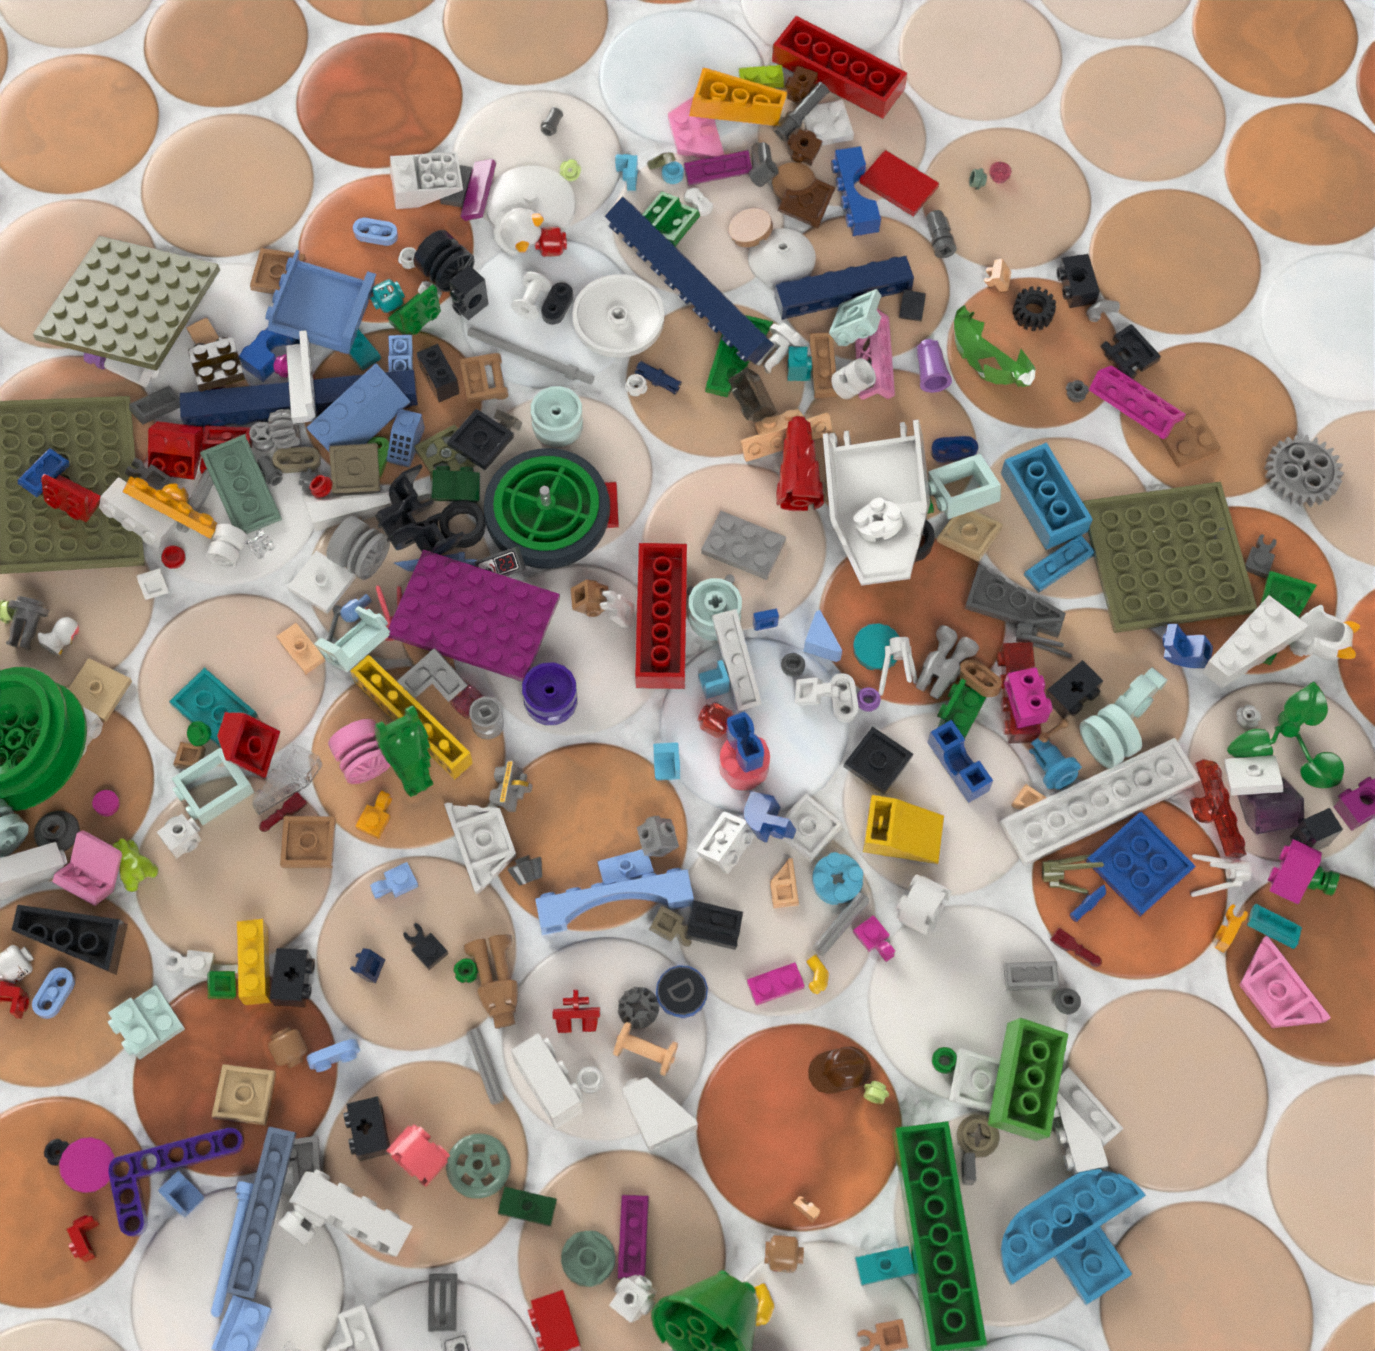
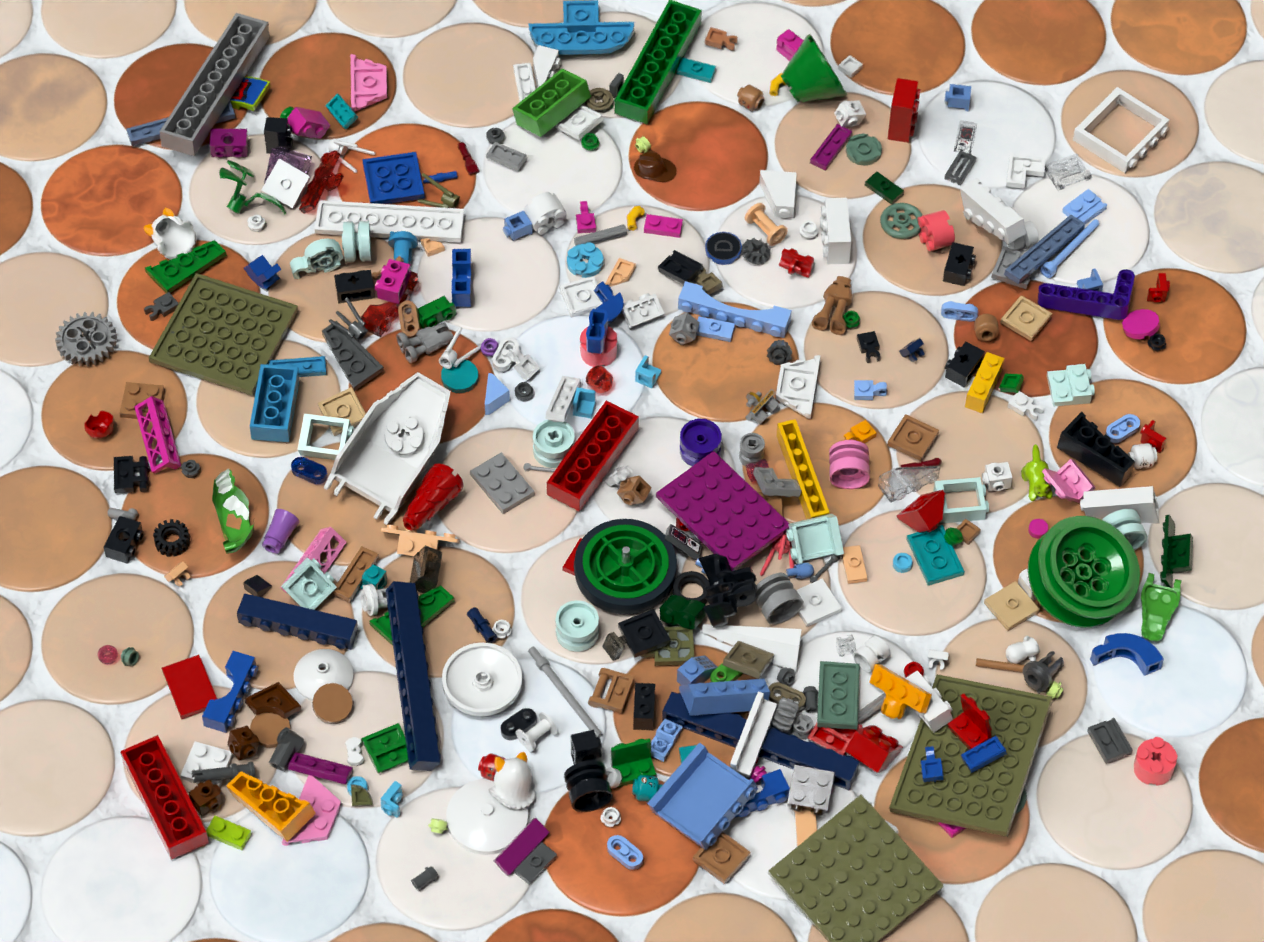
camera: 150 degrees left, 10 degrees down
dark grey plate [125,458,171,490] -> none
dark grey plate [129,386,180,425] -> none
red plate [309,475,333,498] -> none
green animal [375,706,434,797] -> none
white slope [390,152,463,209] -> none
light grey axle [466,1028,504,1105] -> none
blue tile [752,608,779,631] -> none
light nougat tile [793,1196,820,1223] -> none
white wheel [831,358,876,399] -> none
black plate [843,726,914,795] -> none
yellow slope [863,795,944,864] -> none
dark grey axle [926,210,957,258] -> none
white wedge [1202,596,1309,688] -> none
light orange plate [1215,904,1248,953] -> none
none -> red hair [84,411,114,439]
none -> medium blue brick [503,210,532,240]
none -> medium azure tile [893,553,913,573]
none -> blue plate [921,746,944,782]
none -> medium nougat bar [976,658,1025,673]

